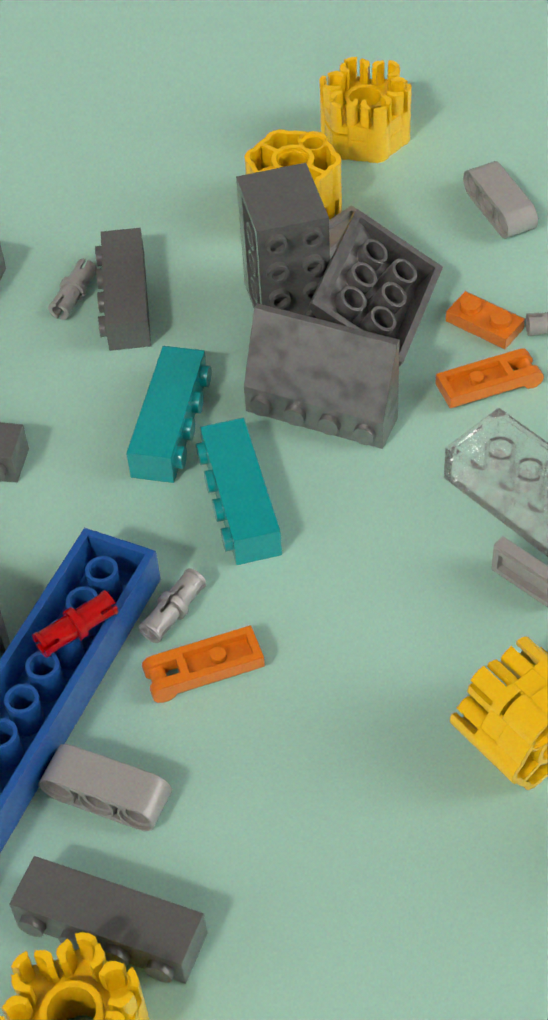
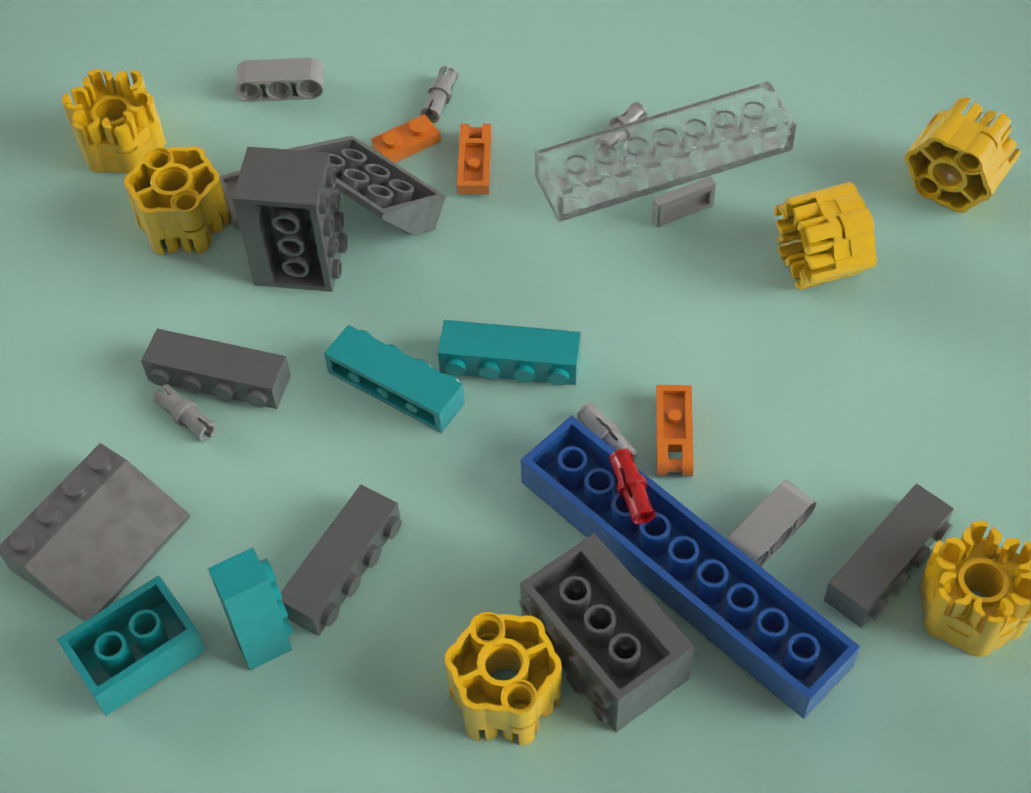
camera: 70 degrees left, 5 degrees up
flat silver slope [244,303,400,449] -> none

